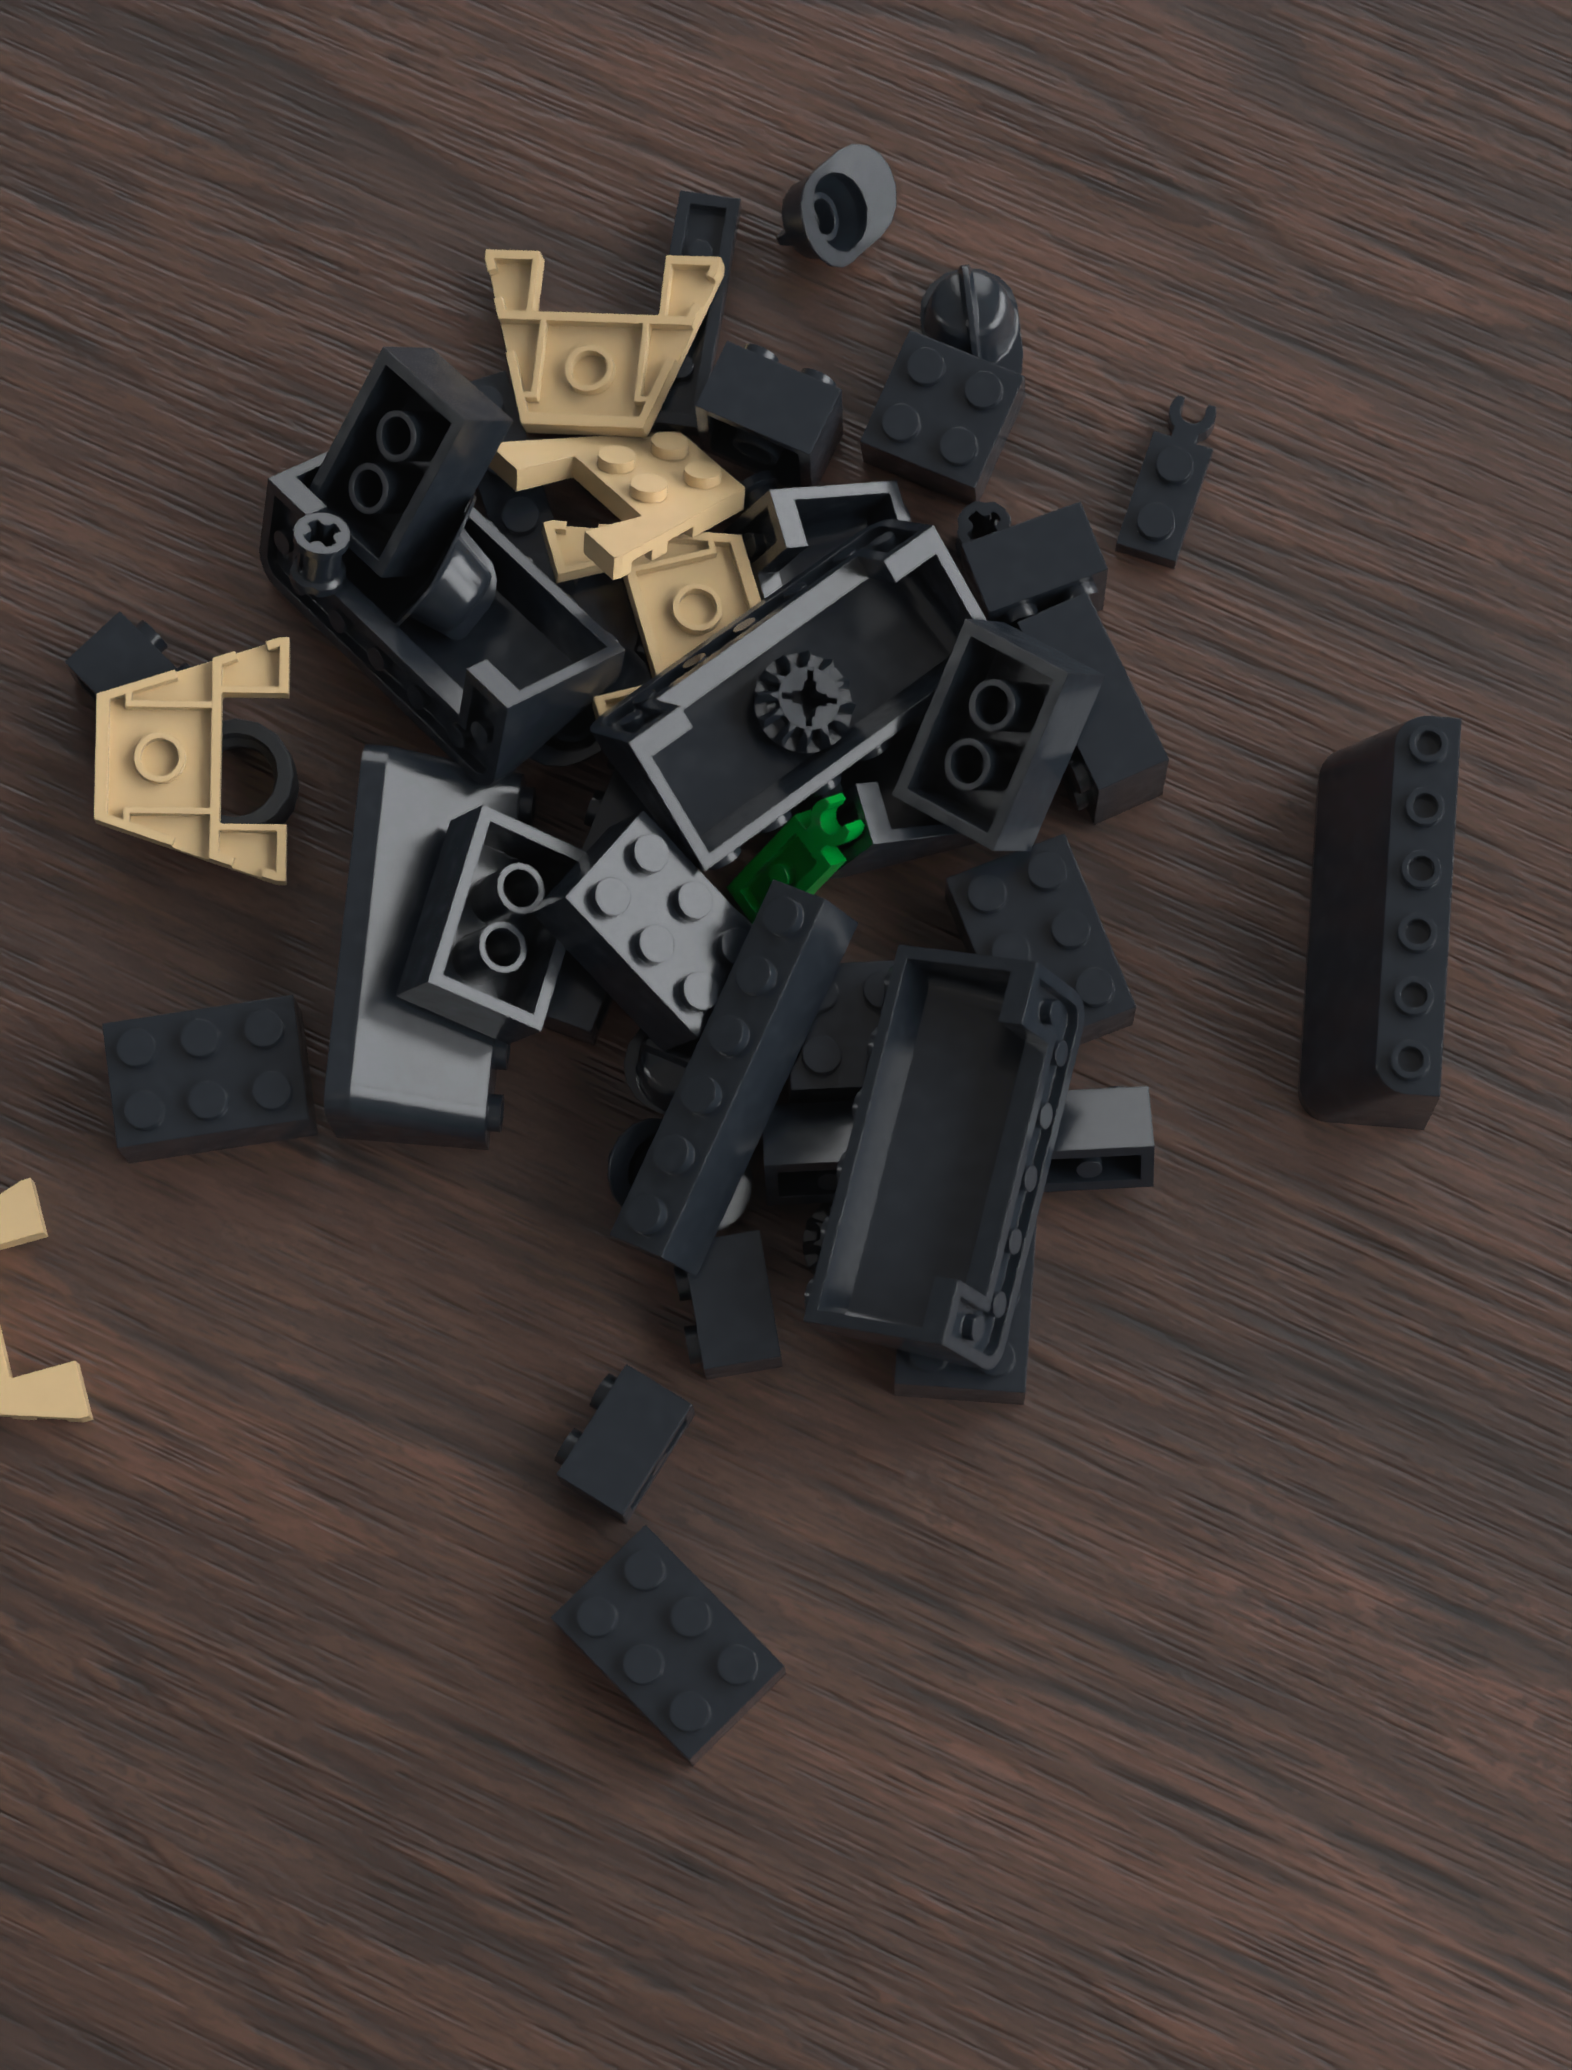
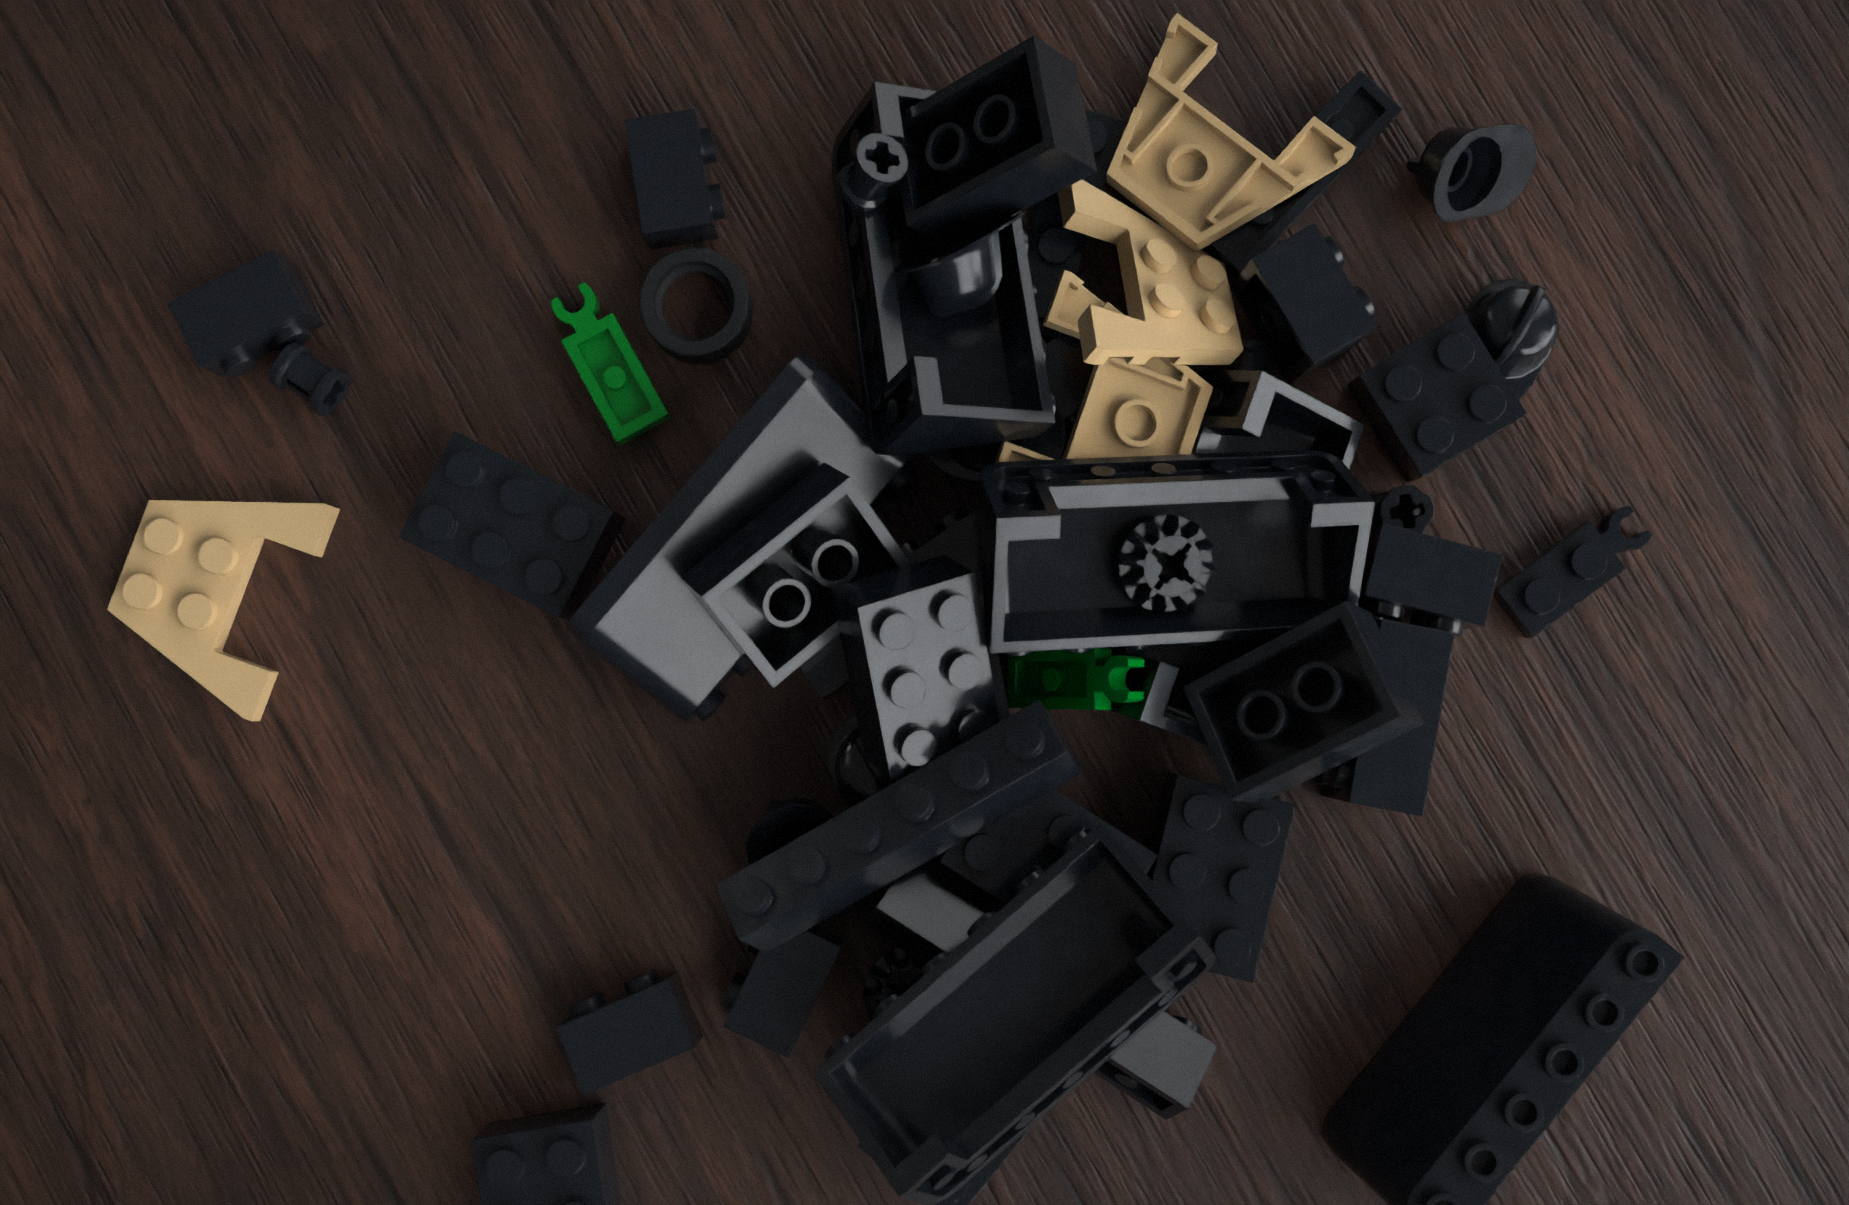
camera: 30 degrees right, 10 degrees up
tan wing [94,637,290,885] -> none
none -> green plate [551,282,671,446]

